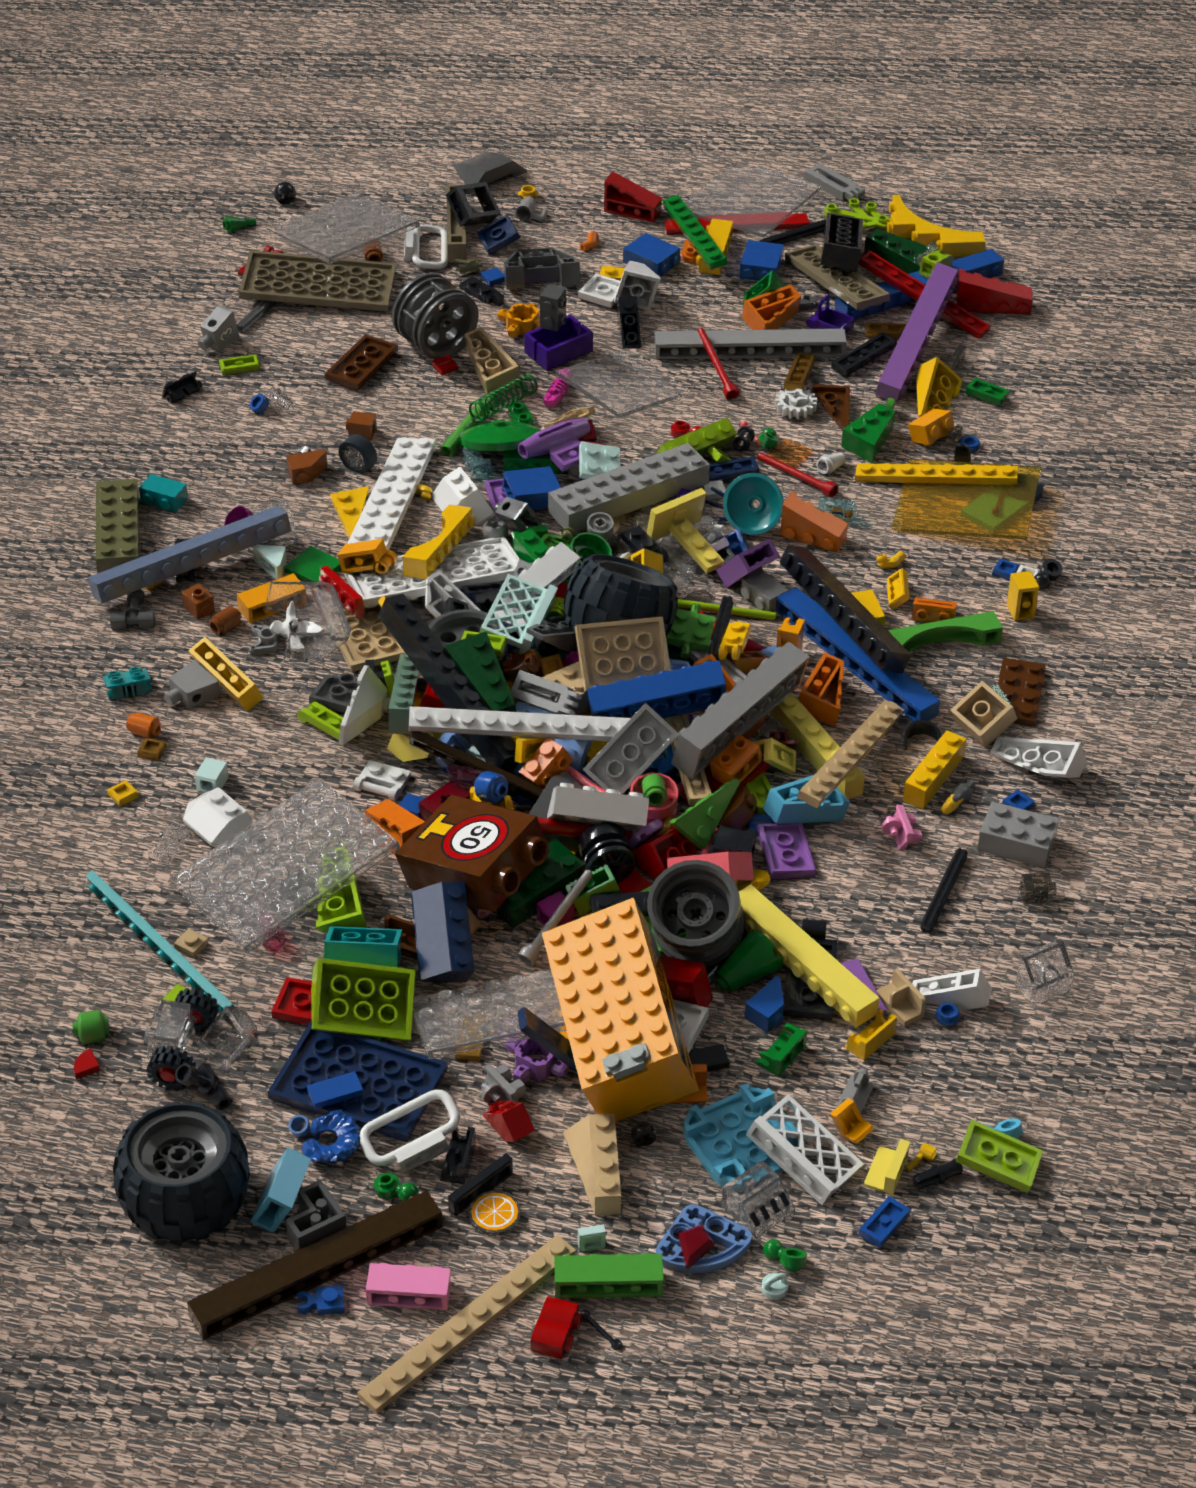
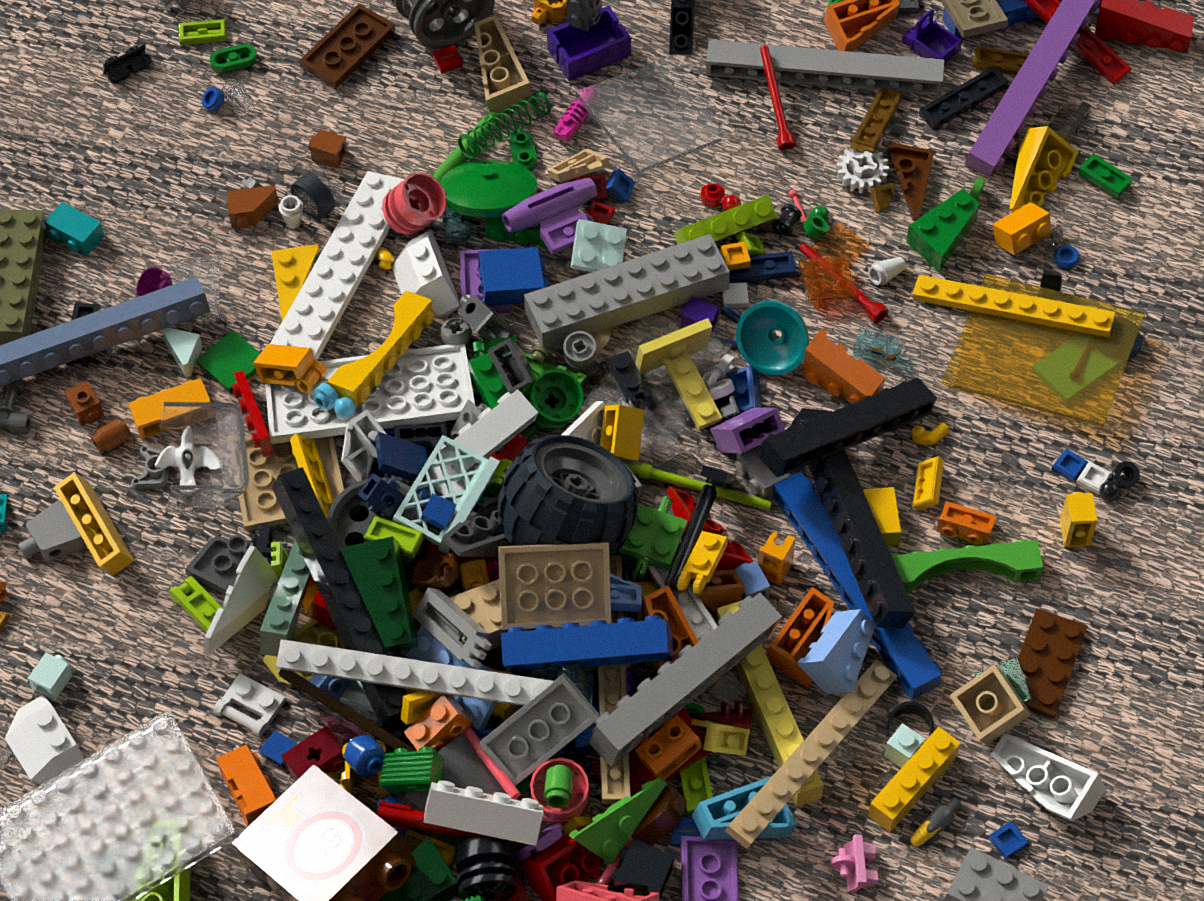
camera: 10 degrees right, 15 degrees up
none -> green plate [210,44,257,74]
none -> white cone [279,195,303,229]
none -> medium azure plate [313,383,355,418]
none -> dark blue brick [358,473,406,518]
none -> dark blue tile [375,432,430,482]
none -> green brick [379,747,445,794]
none -> coral wheel [382,172,447,235]
none -> blue tile [420,493,457,531]
none -> dark grey torso [487,338,537,393]
none -> blue tile [605,168,636,203]
none -> black hinge [700,465,737,490]
none -> light orange plate [721,242,751,271]
none -> black brick [758,377,937,478]
none -> light blue wedge [797,609,875,694]
none -> clear orange hinge [799,256,857,309]
none -> pearl gold tile [870,182,895,212]
none -> light aqua brick [884,723,925,768]

